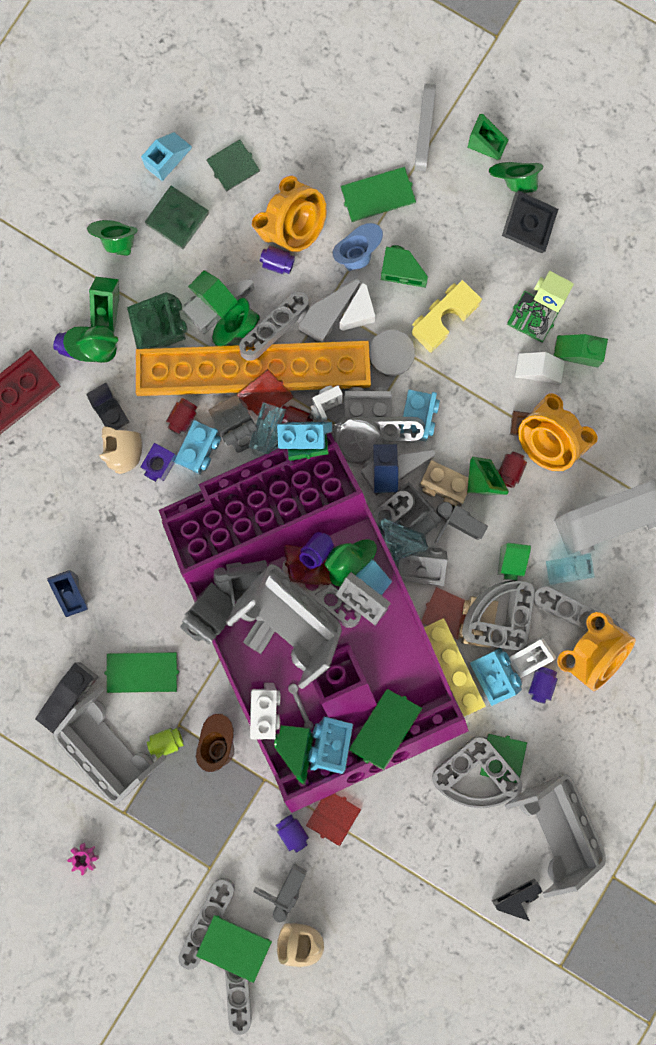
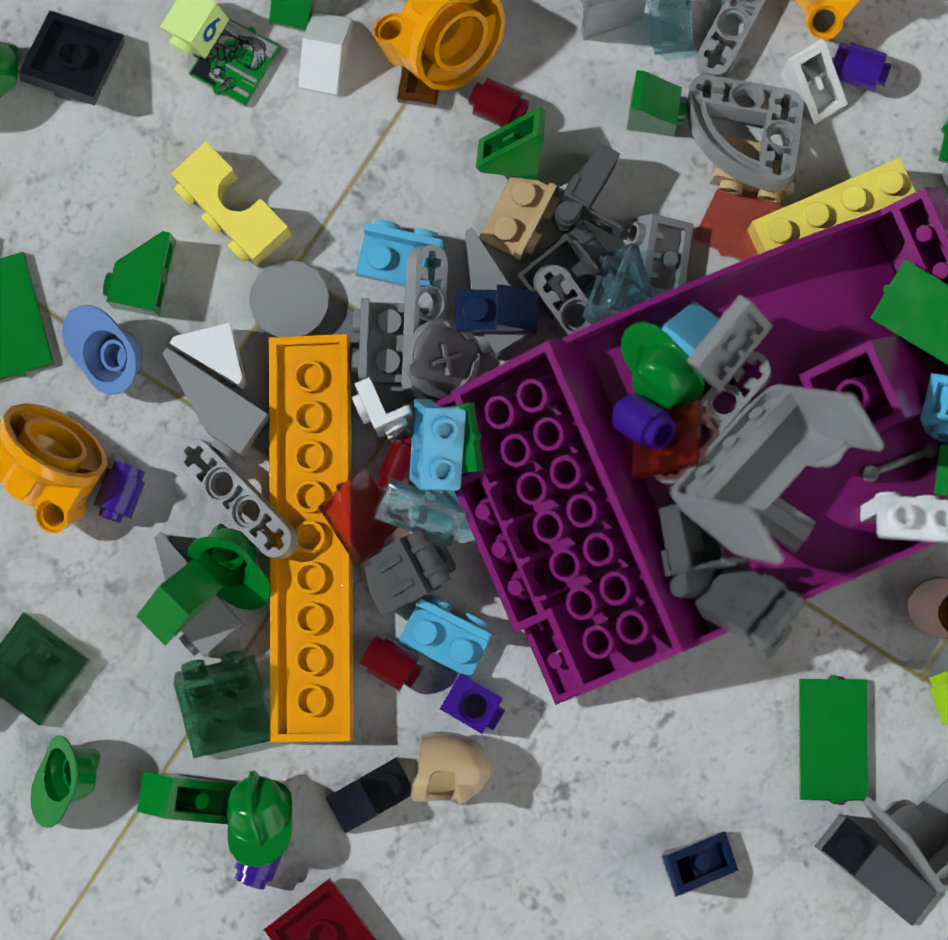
camera: 85 degrees left, 0 degrees up
medium azure bracket [470,648,522,706] -> none

